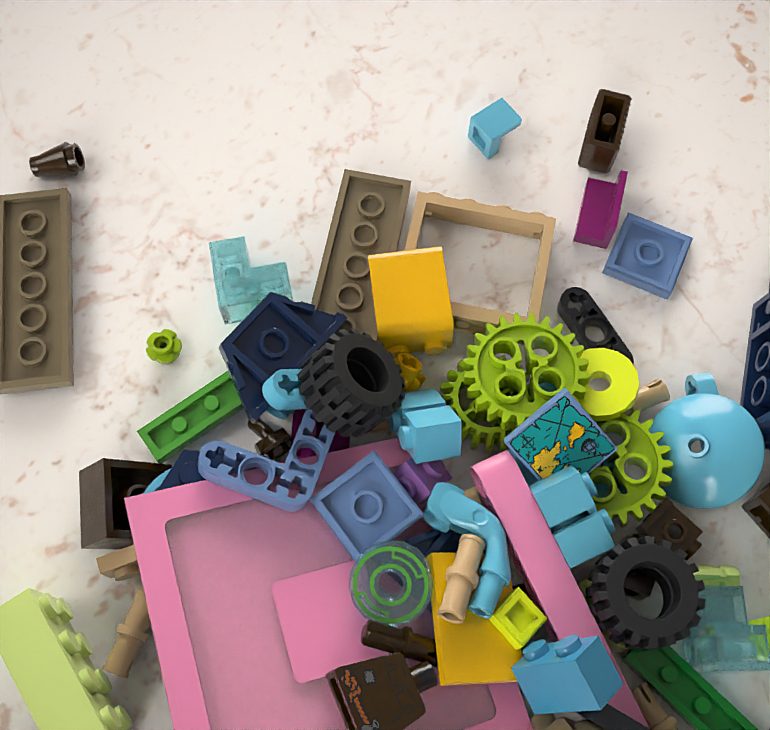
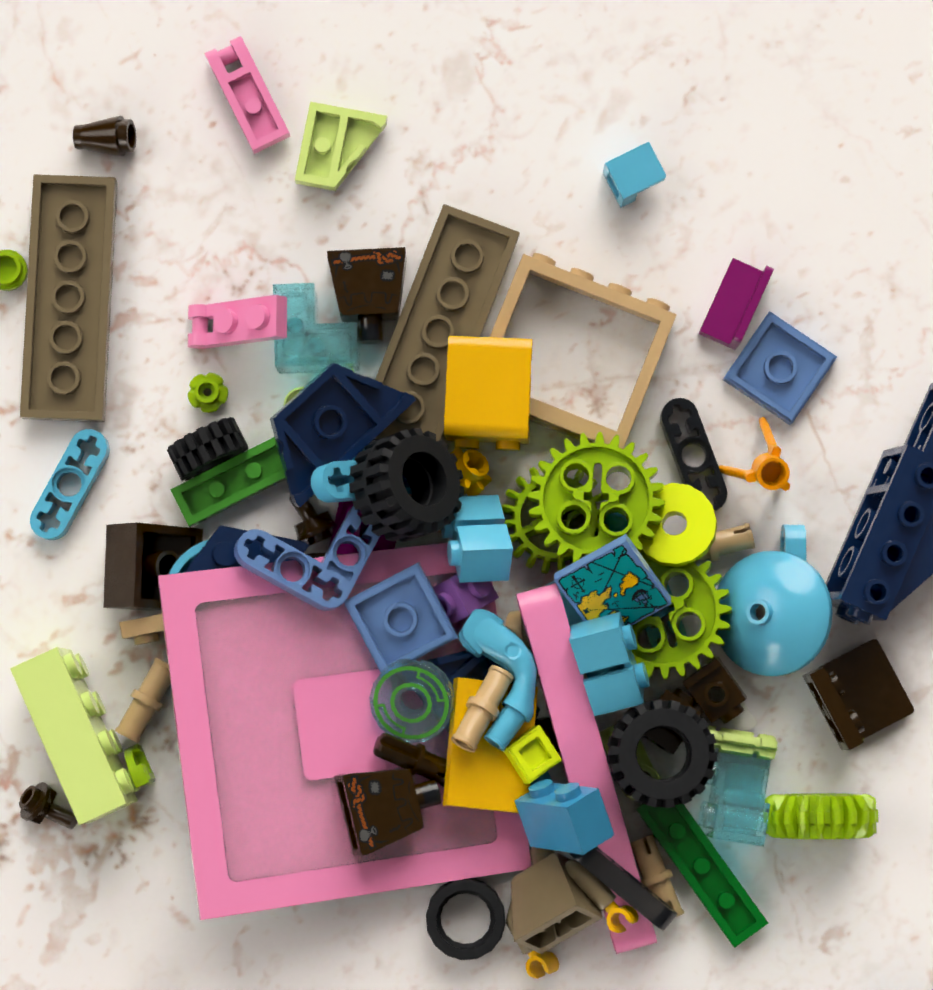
camera: 10 degrees right, 15 degrees up
dark brown brick [578,89,632,173] -> none
none -> medium azure beam [30,429,110,540]
none -> lime tile [124,744,155,788]
none -> black tyre [167,417,248,481]
none -> bright pink plate [188,295,287,349]
none -> bright pink plate [204,36,291,154]
none -> yellowish green wing [295,102,387,191]
none -> torso [327,247,407,344]
none -> light orange plant [719,417,790,491]

